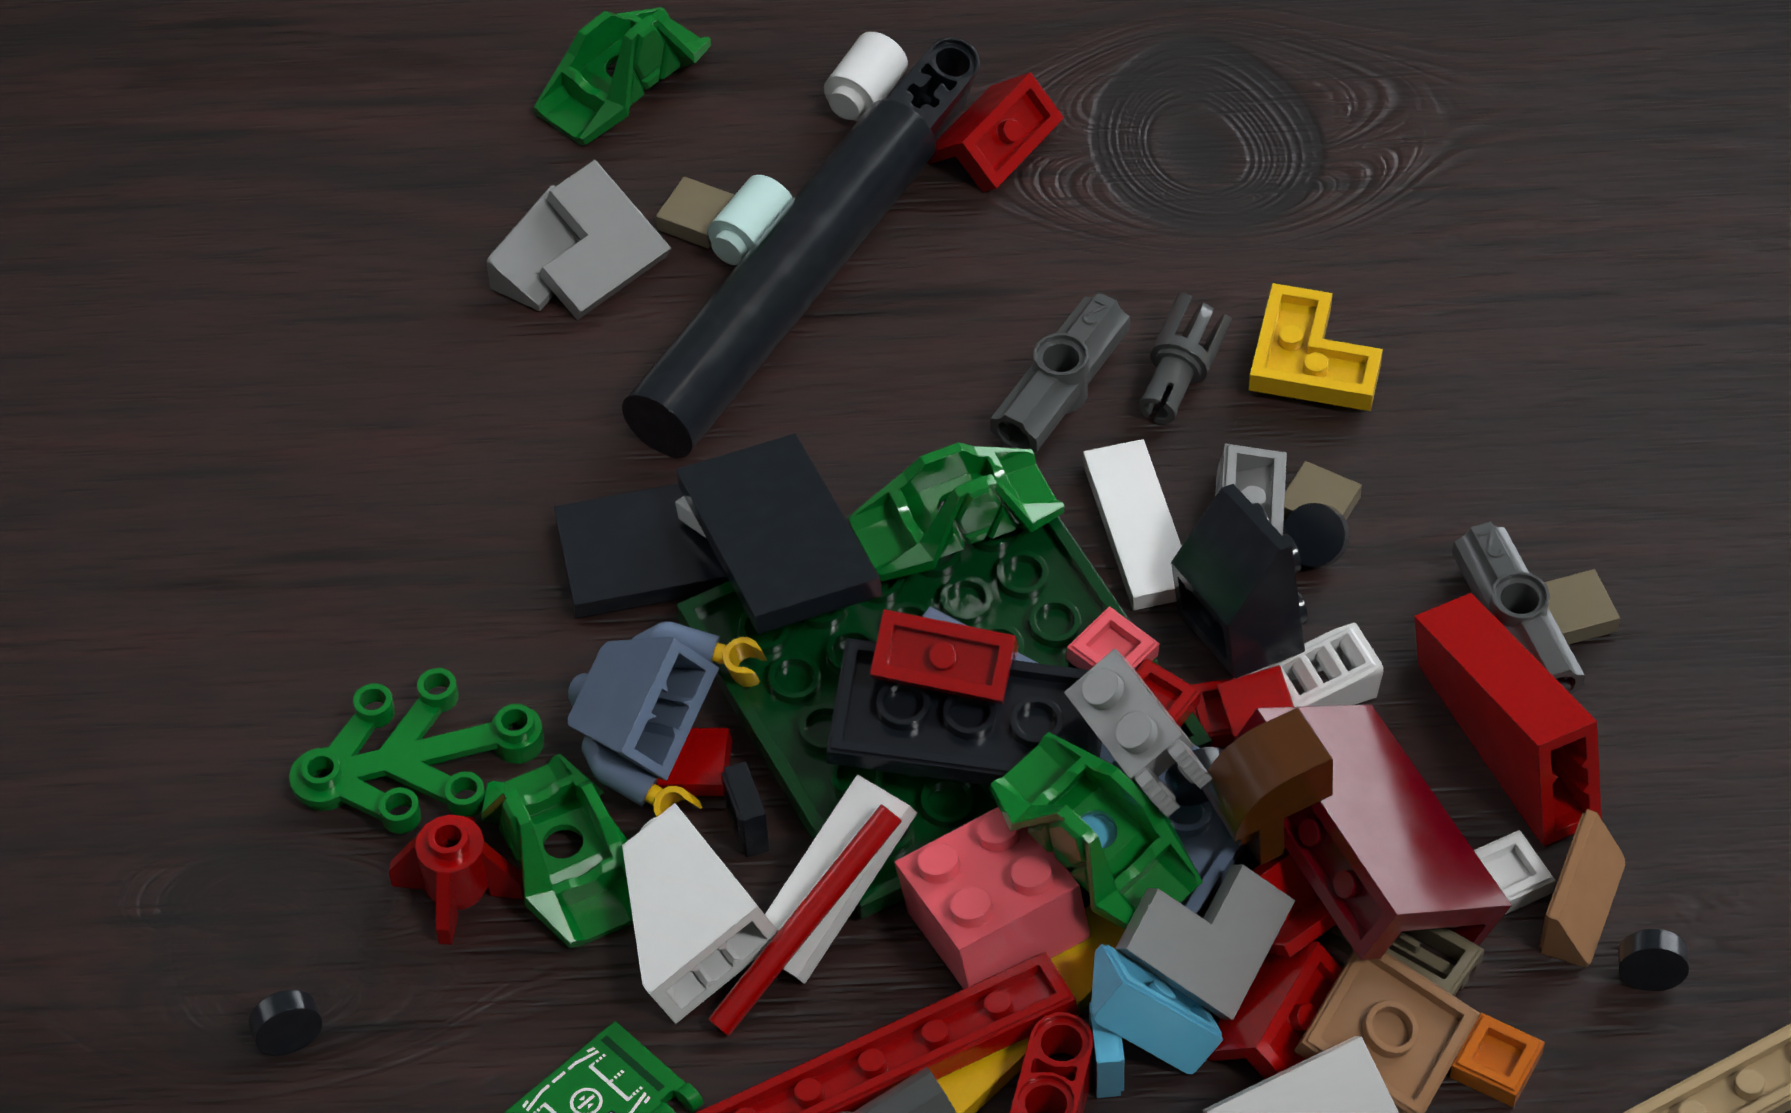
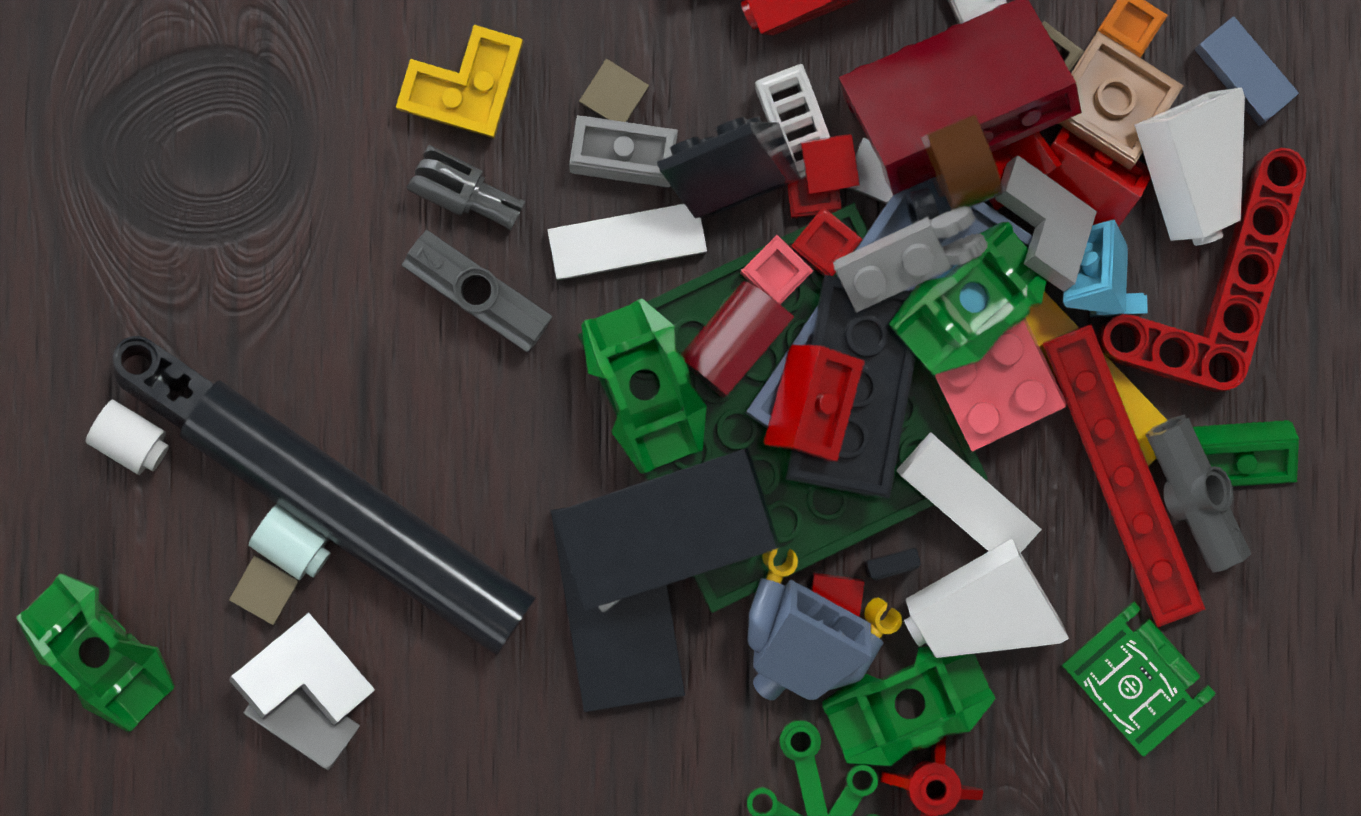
camera: 90 degrees left, 35 degrees up
red bar [708,804,902,1036] -> none
red panel [928,72,1064,193] -> none
black tile [1283,503,1350,567] -> none
none -> dark red brick [681,281,794,399]

